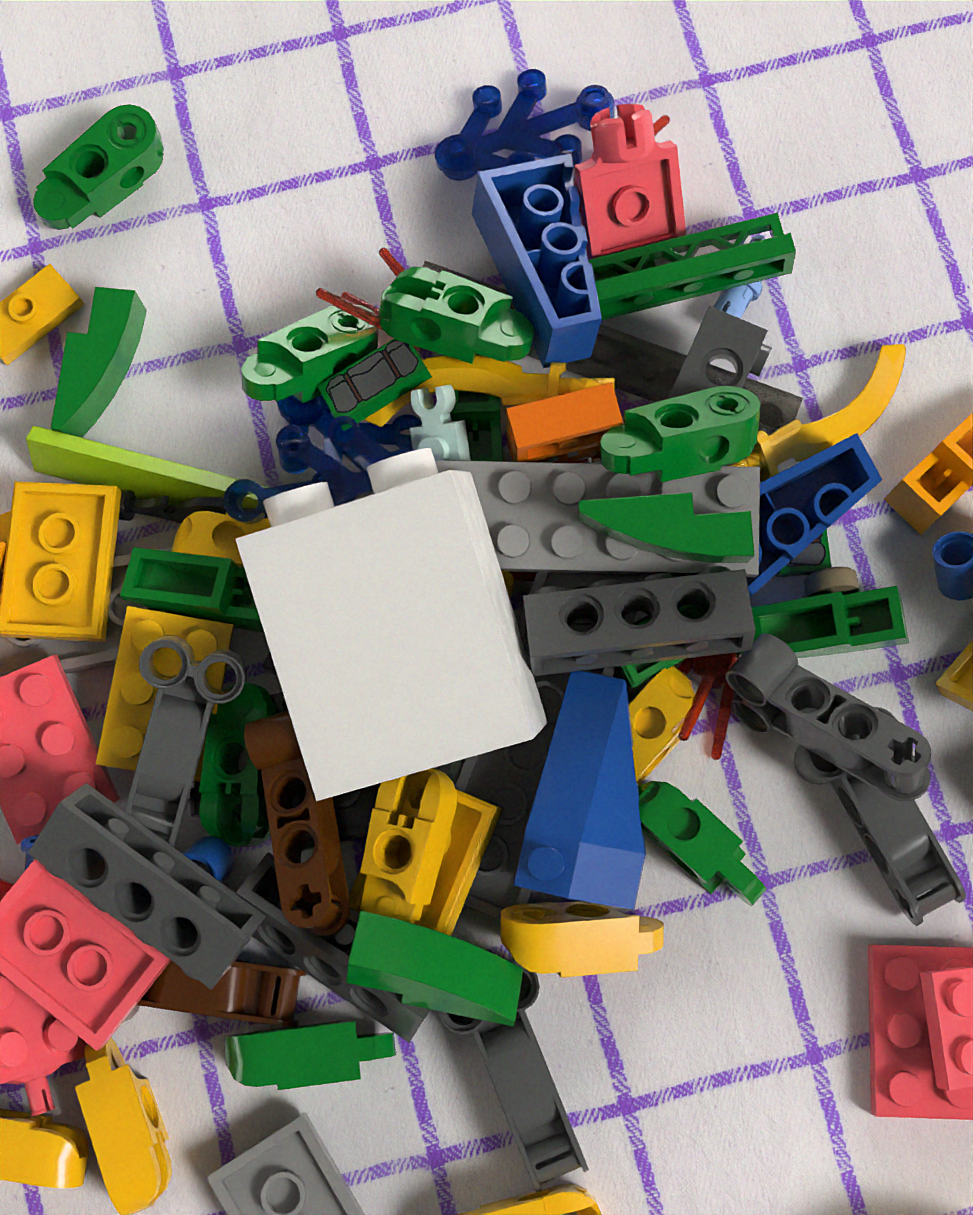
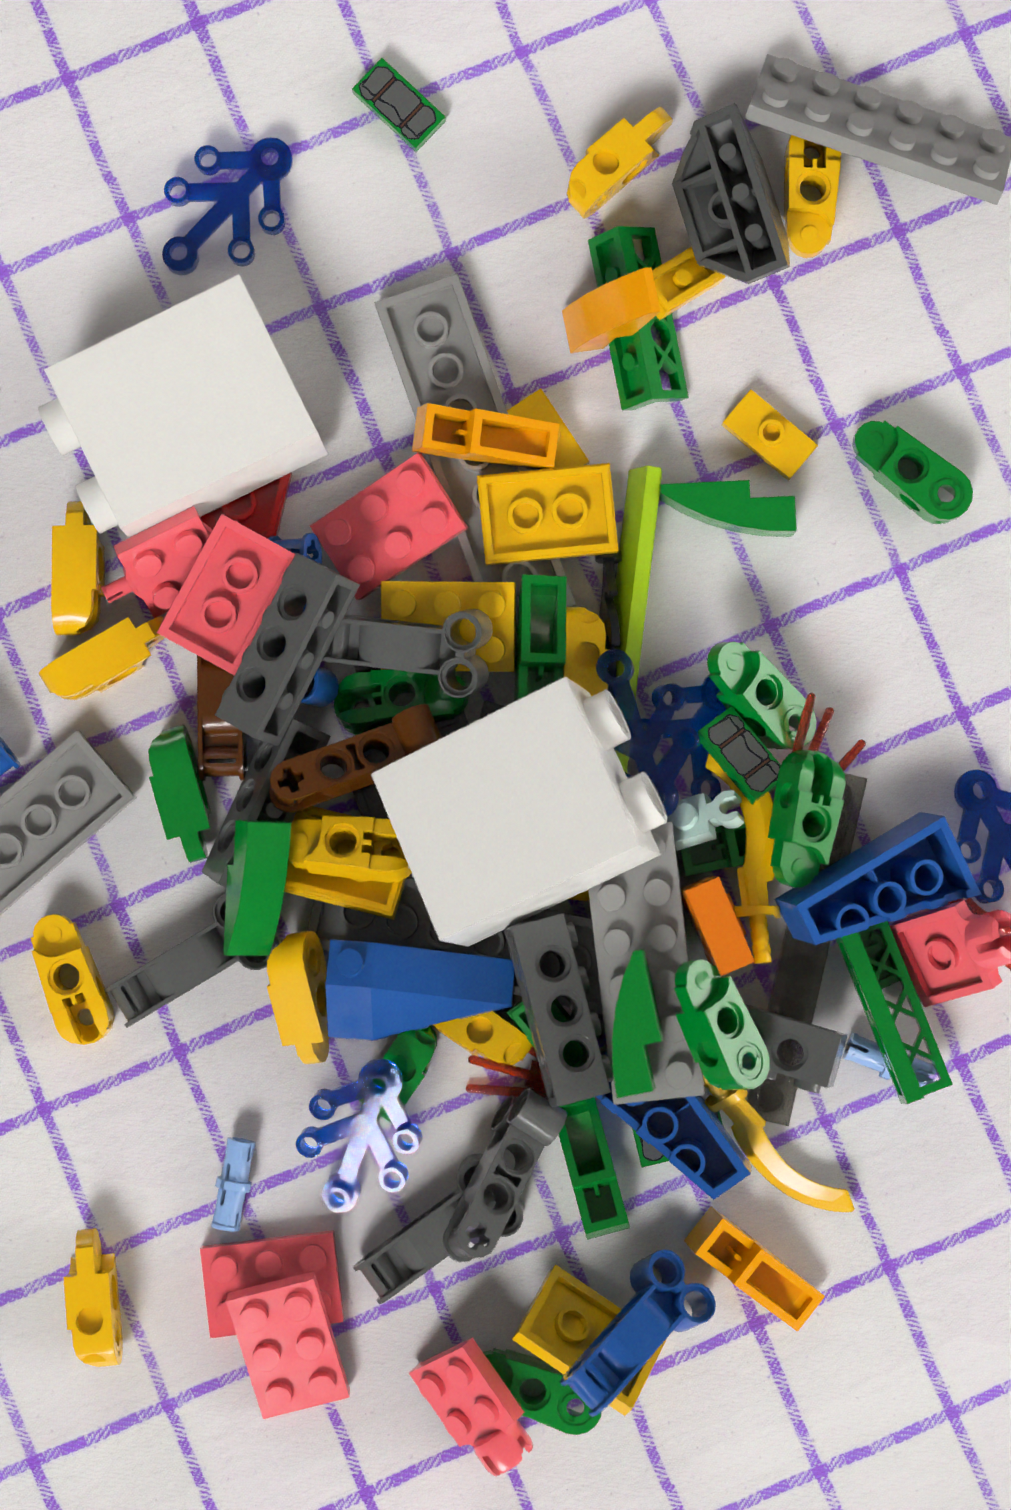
camera: 75 degrees right, 10 degrees up
dark tan tile [804,567,860,597] -> none
none -> light blue pin [211,1137,256,1232]
none -> clear blue plant [296,1059,422,1212]

